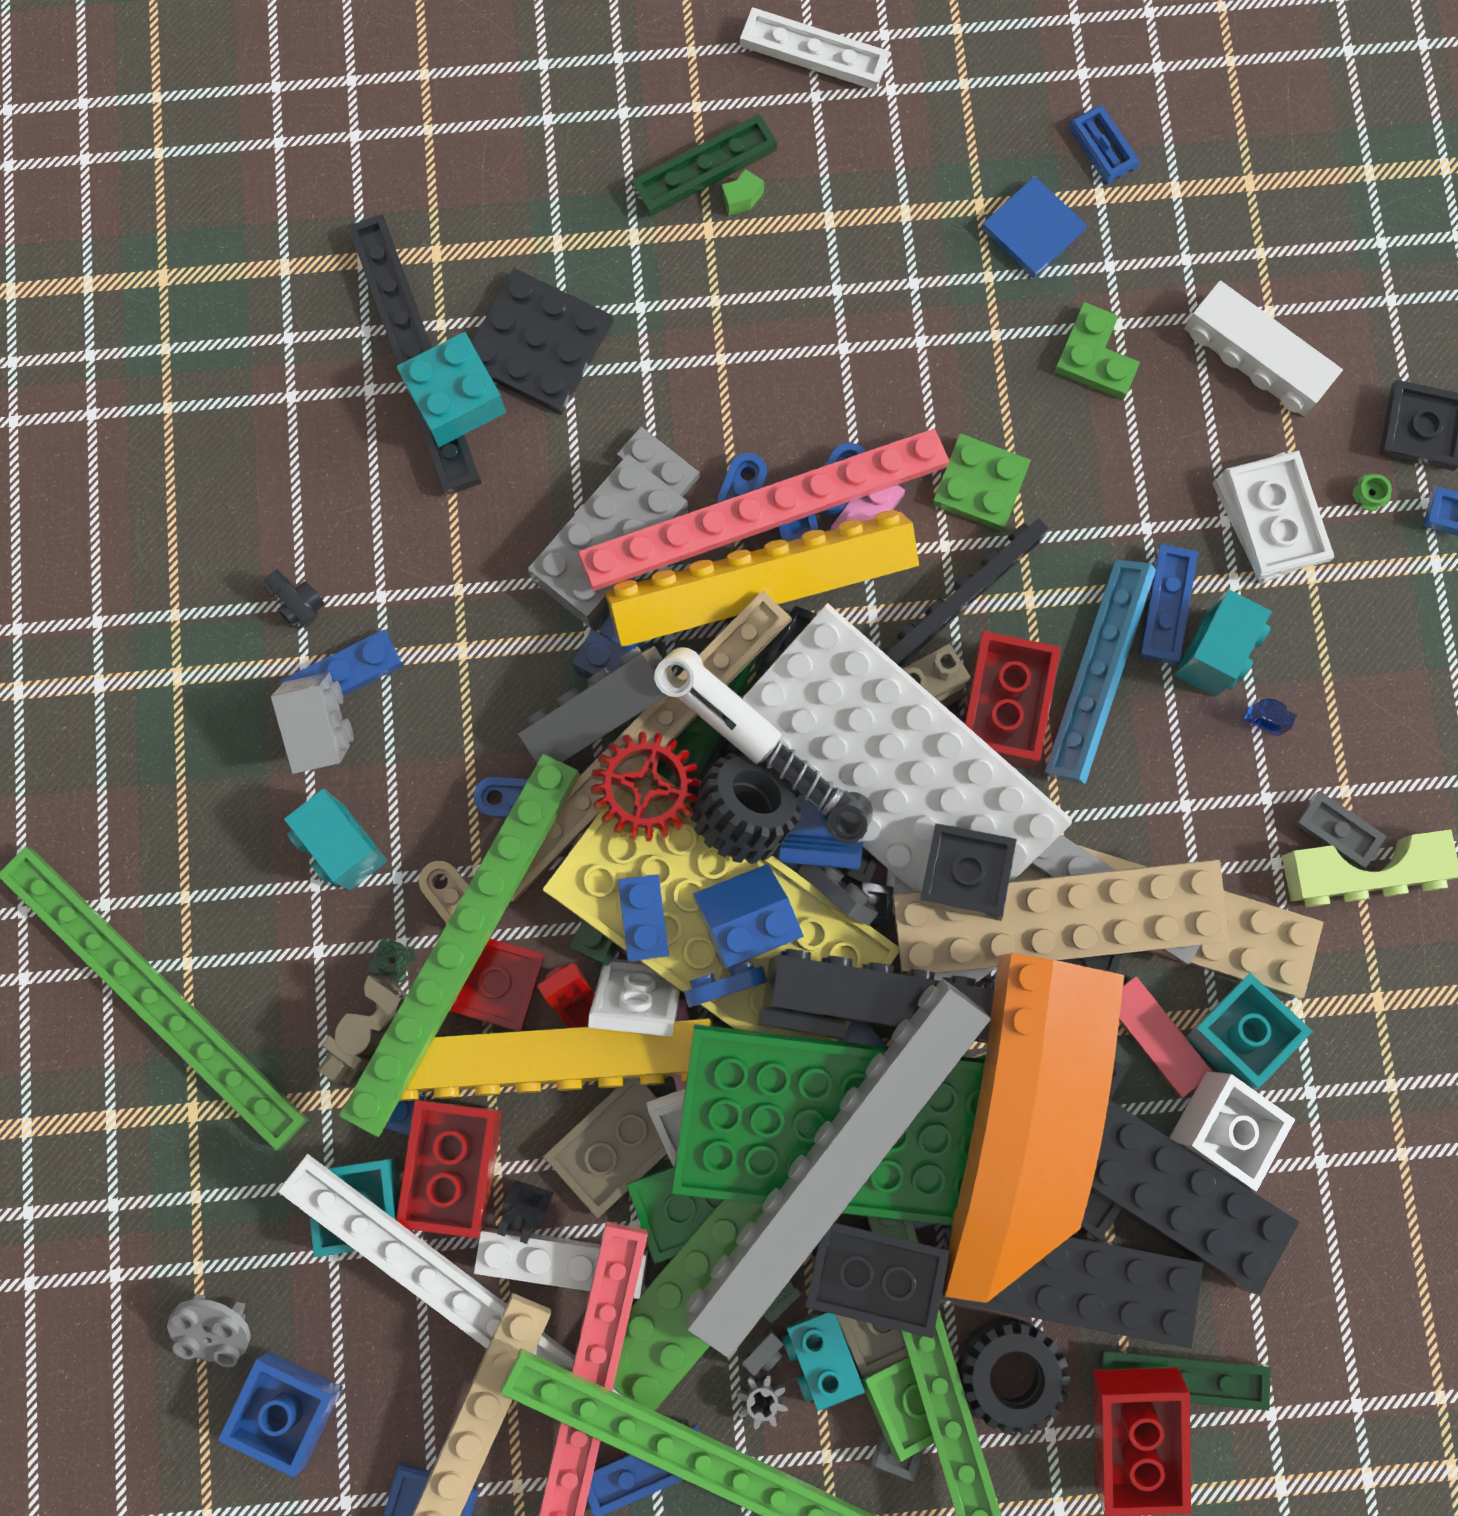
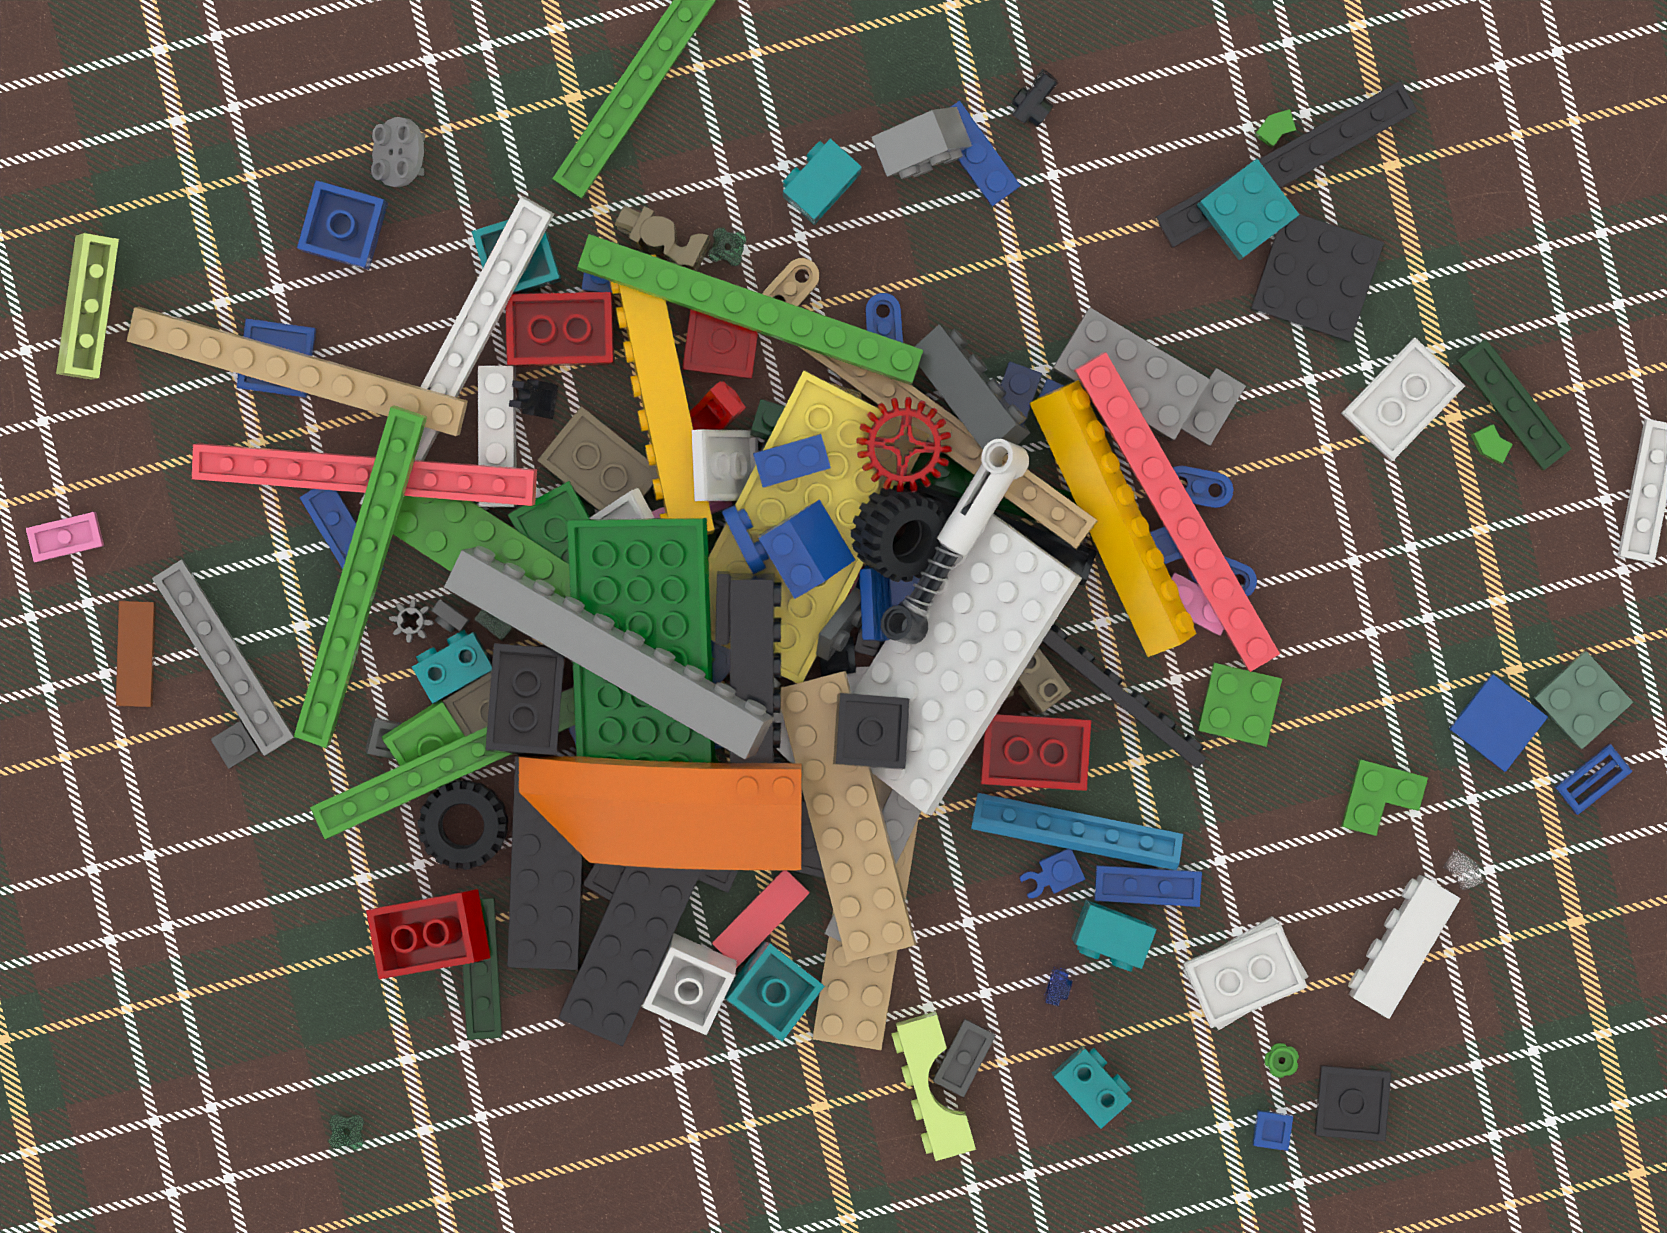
camera: 80 degrees right, 10 degrees up
none -> blue plate [1019,848,1085,898]
none -> teal brick [1052,1045,1132,1129]
none -> bright green piece [1254,109,1296,148]
none -> white tile [1341,338,1465,462]
none -> clear piece [1443,849,1484,890]
none -> sand green plate [1533,651,1633,749]

